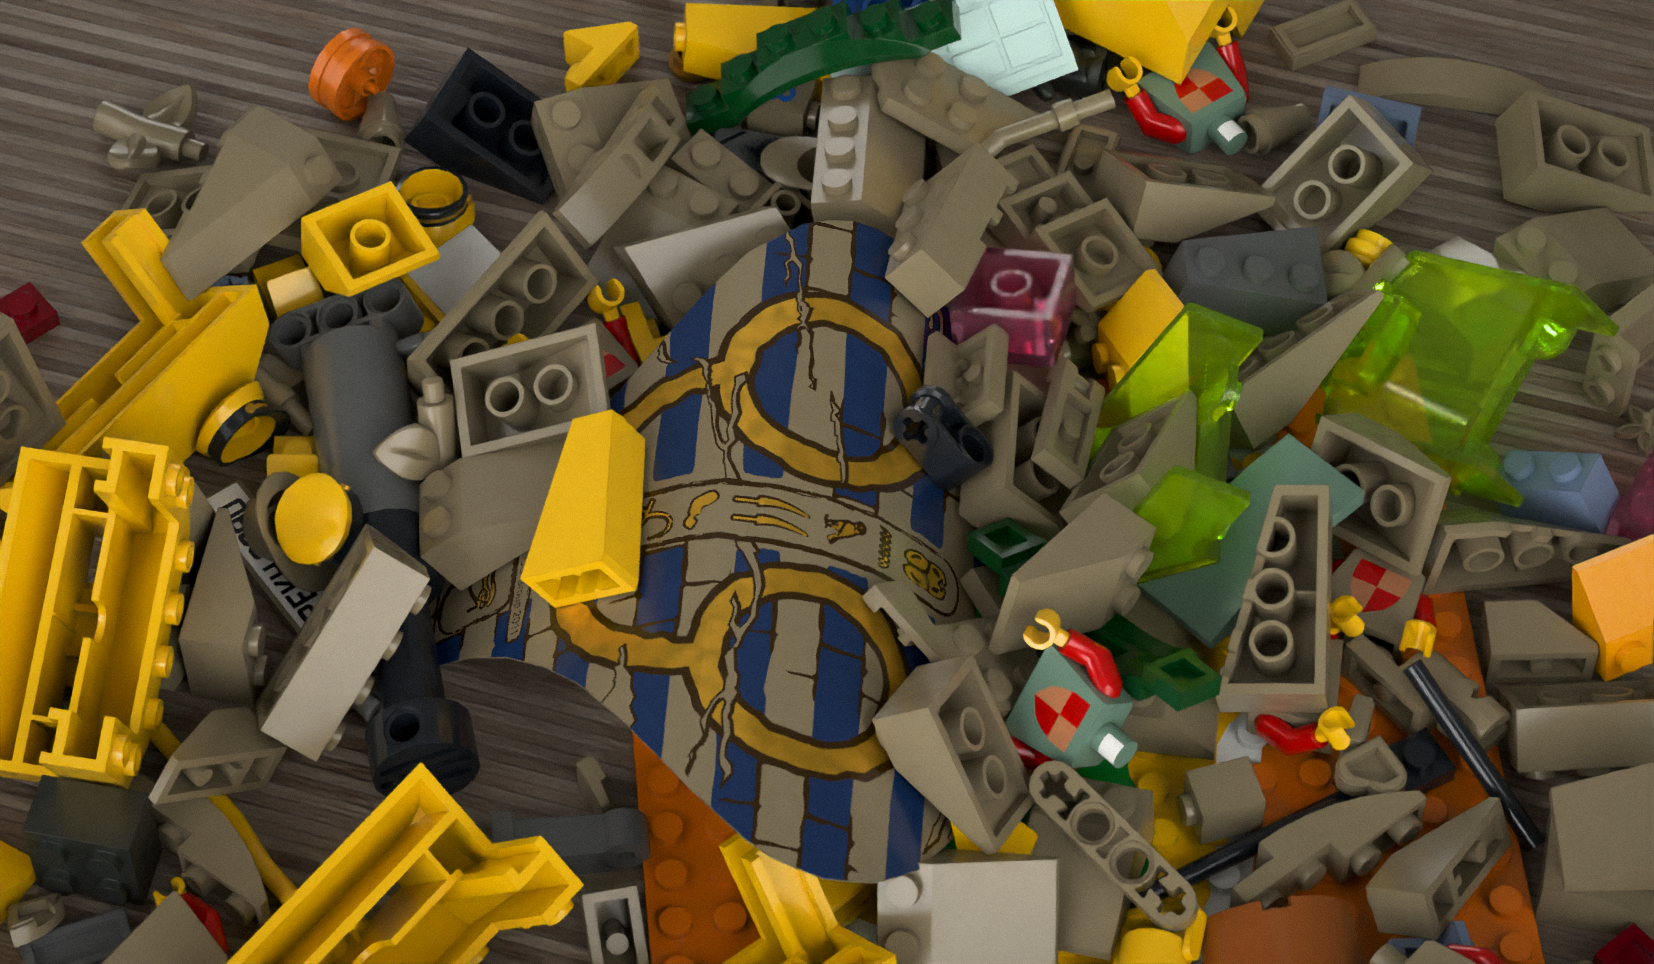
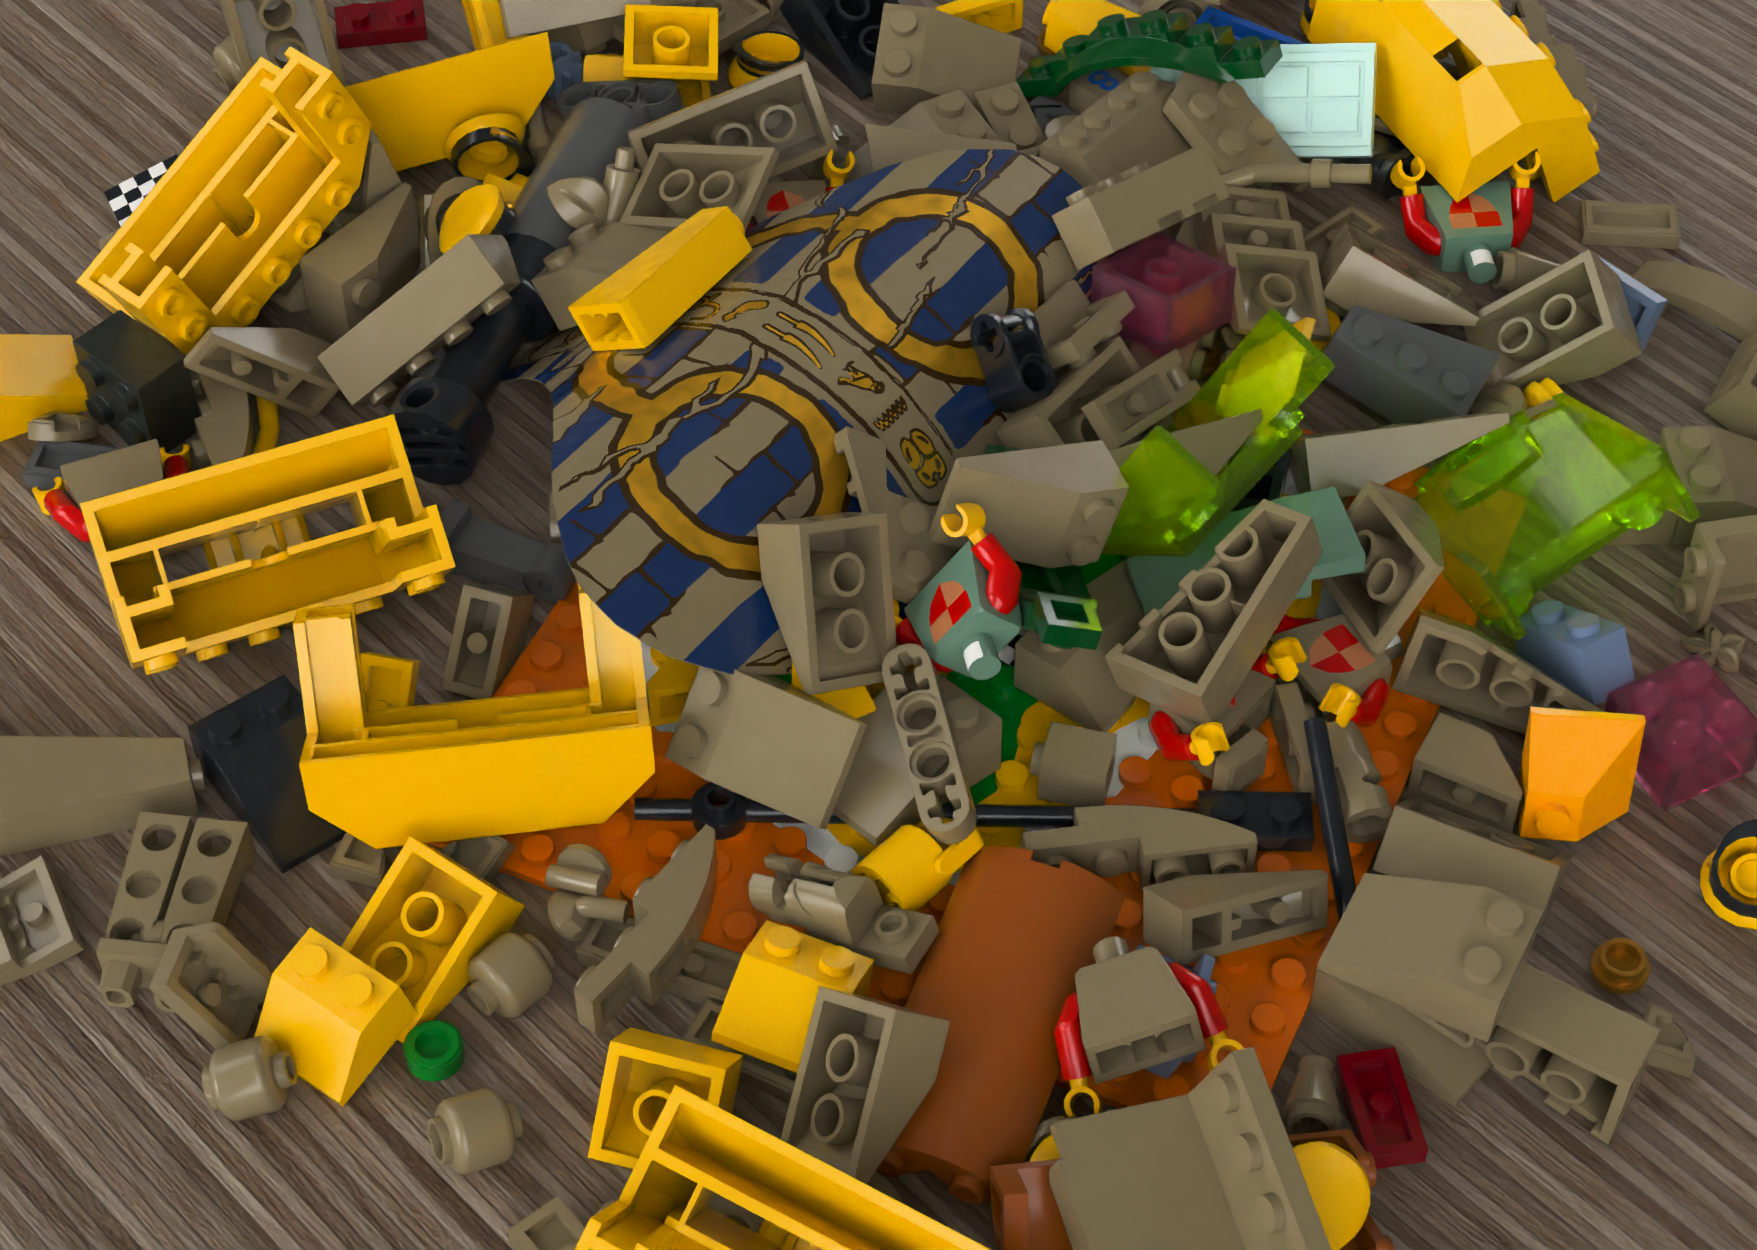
camera: 30 degrees right, 5 degrees down
dark tan slope [552,83,686,250] -> none
dark tan tile [1334,735,1407,797] -> none

